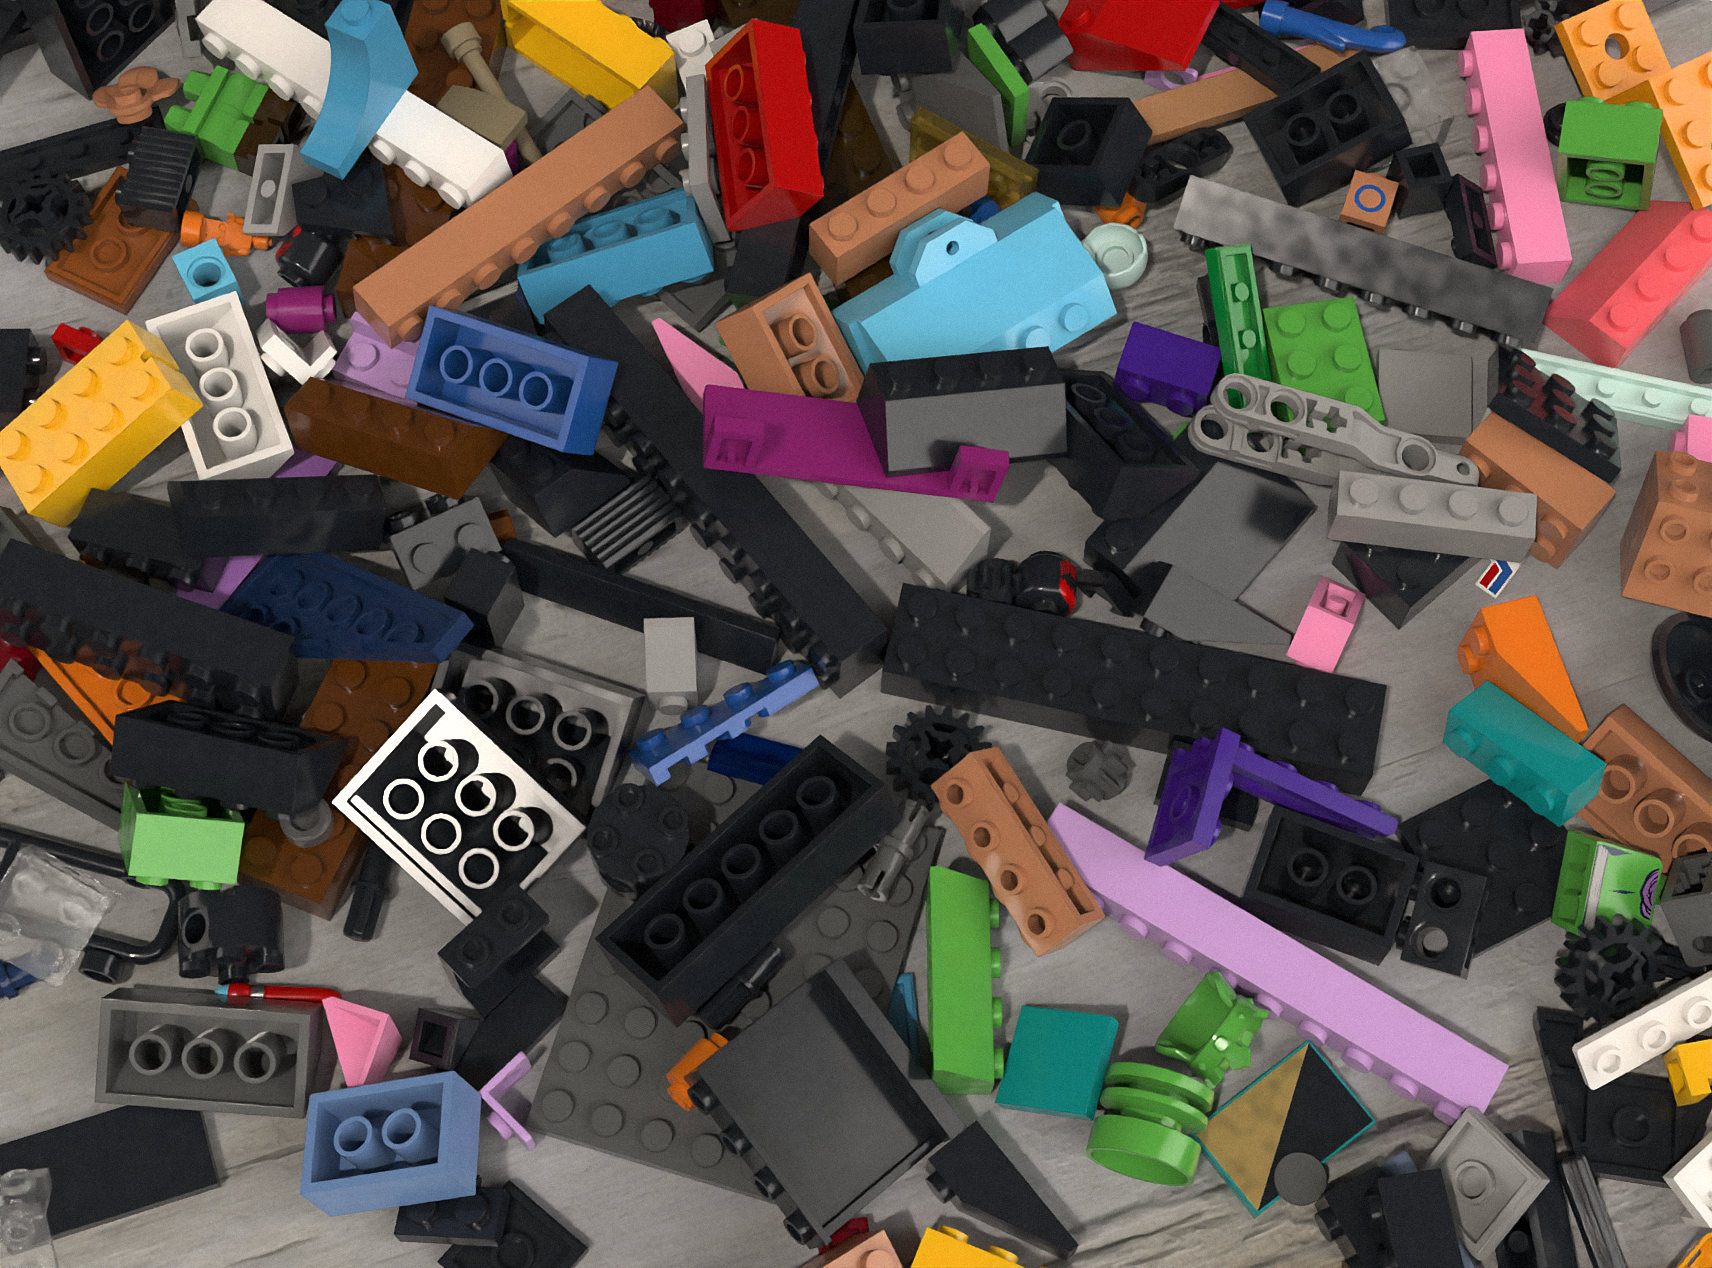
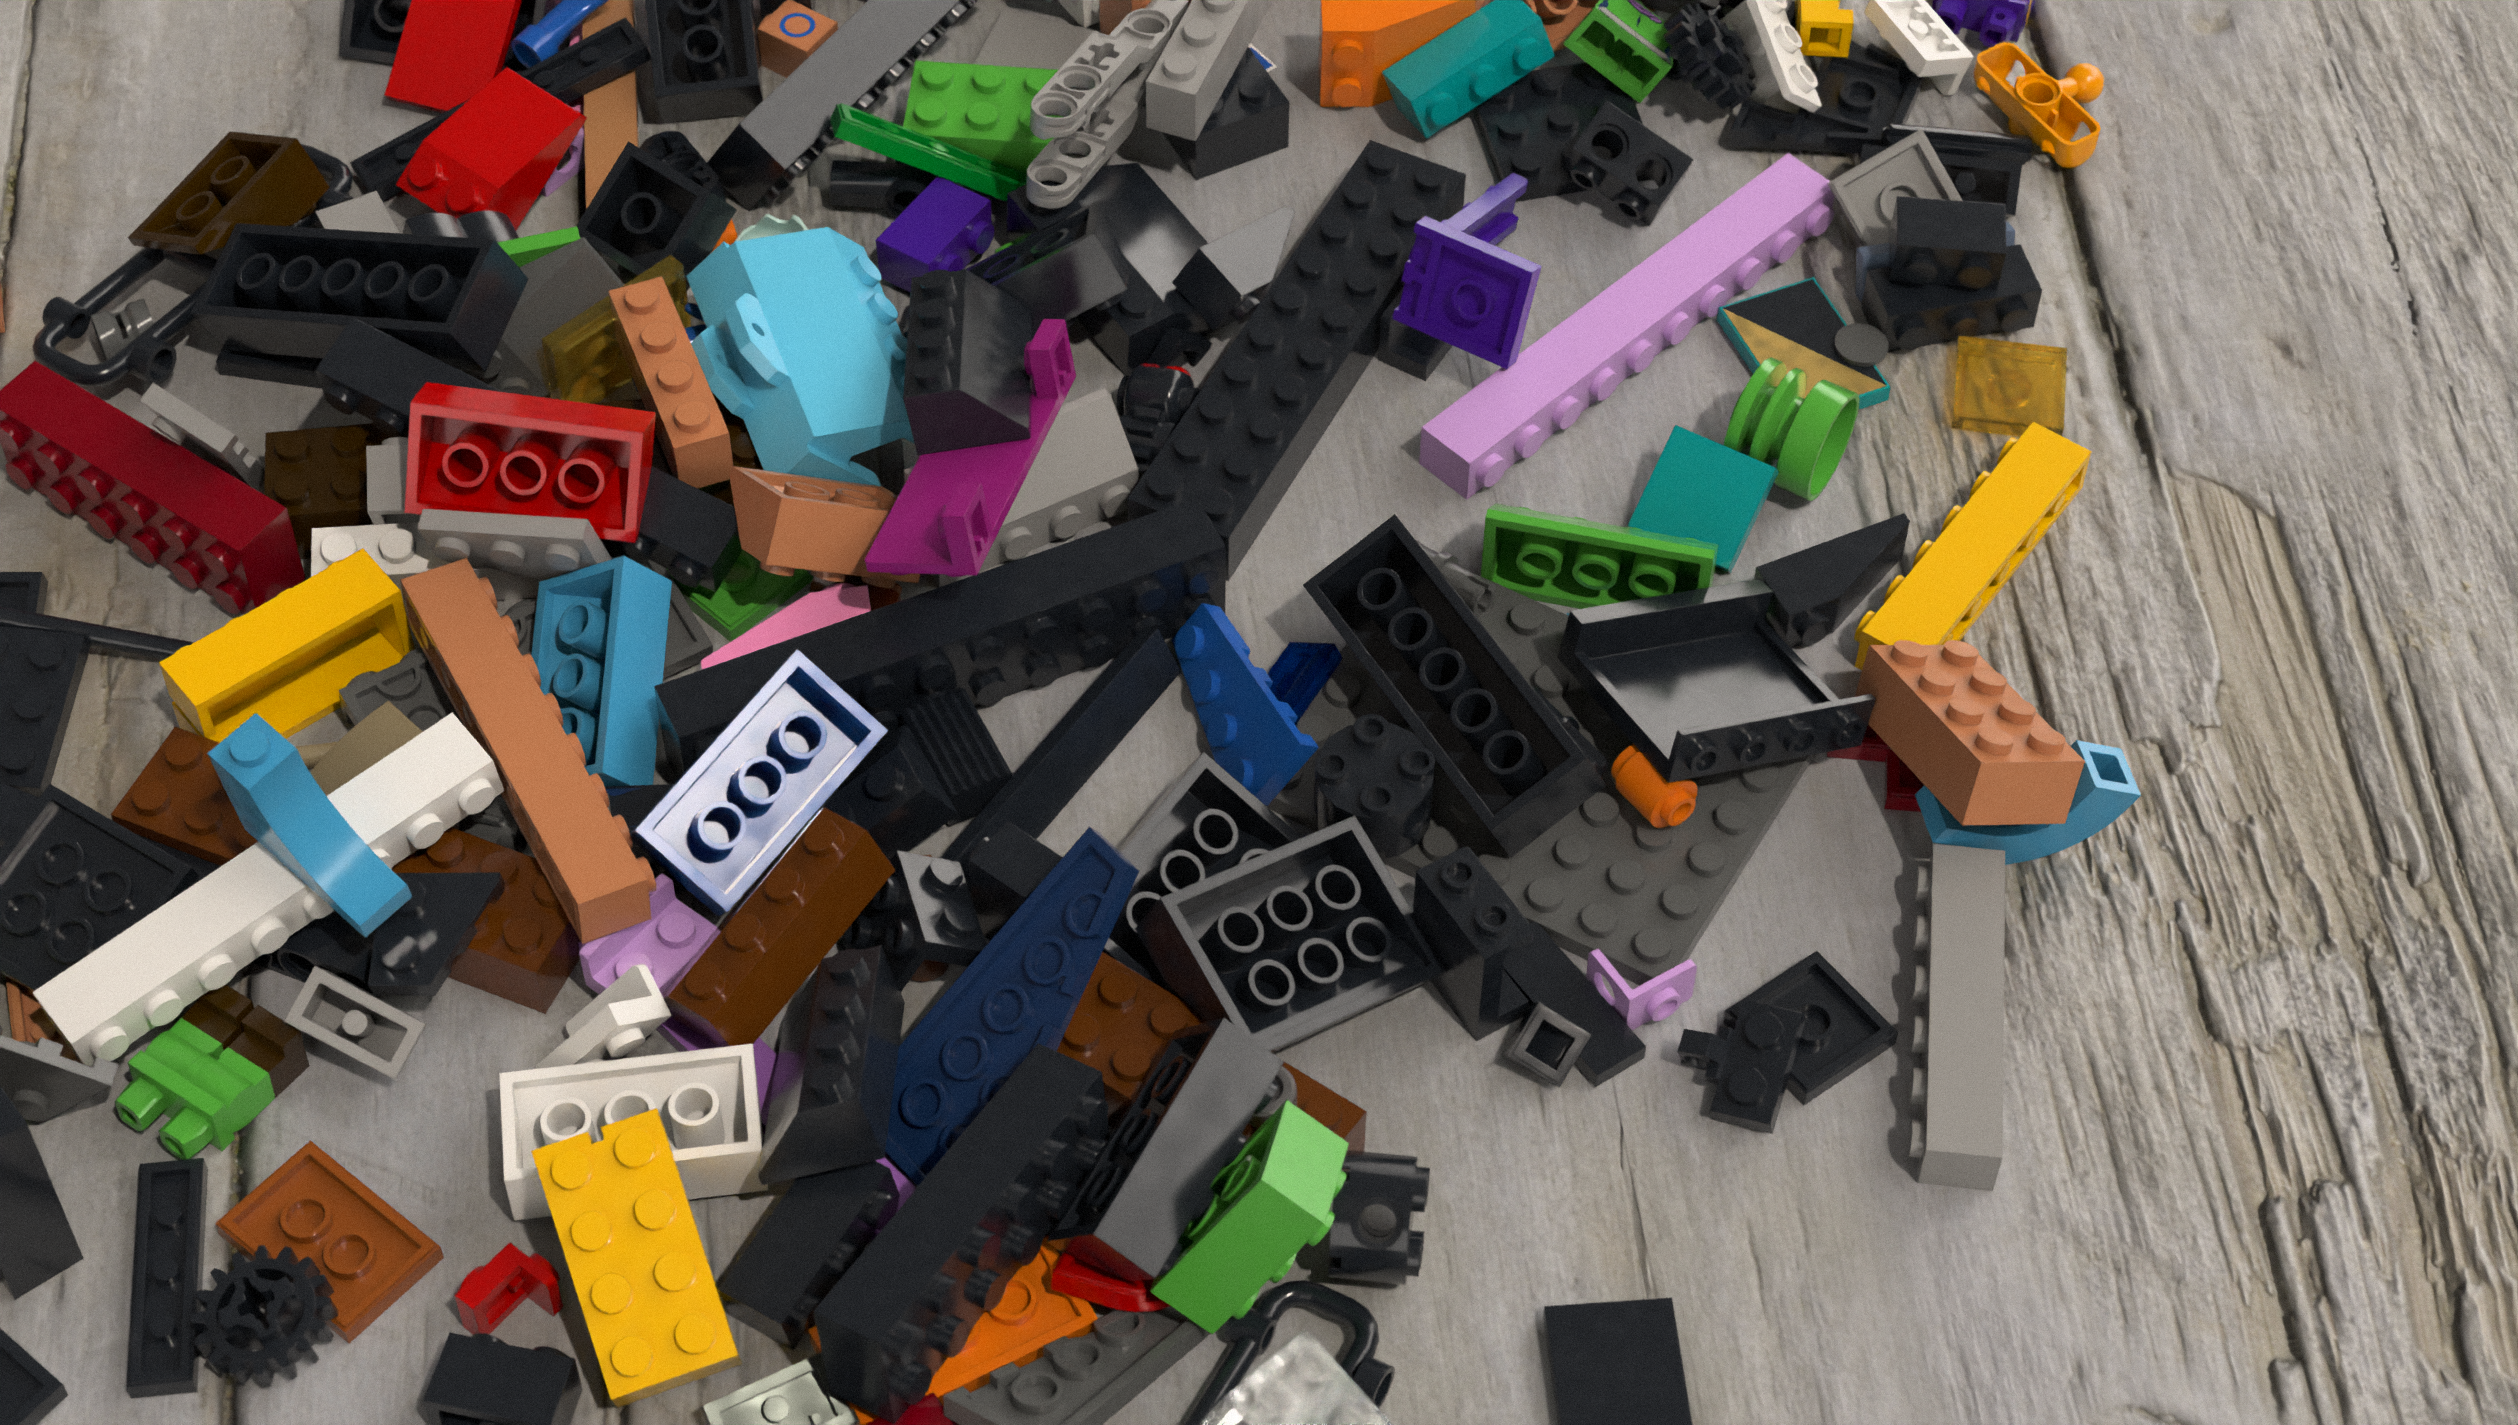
camera: 75 degrees left, 15 degrees down
nougat plate [93,66,181,124] -> none
dark grey slope [95,987,324,1119] -> none
black brick [115,126,205,234] -> none
medium azure brick [172,238,246,306] -> none
orange piece [180,210,273,258] -> none
red piece [214,982,342,1003] -> none
magenta brick [266,285,337,334] -> none
black head [275,225,345,289] -> none
medium blue brick [300,1071,482,1217] -> none
bright pink slope [322,997,404,1088] -> none
black axle [343,840,395,942] -> none
light grey slope [644,617,699,715] -> none
black gear [885,705,992,813] -> none
nougat brick [931,746,1106,957] -> none
dark grey gear [1066,740,1128,802] -> none
bright green hair [1155,970,1270,1090] -> none
black brick [1237,805,1420,966] -> none
bright pink slope [1286,576,1366,674] -> none

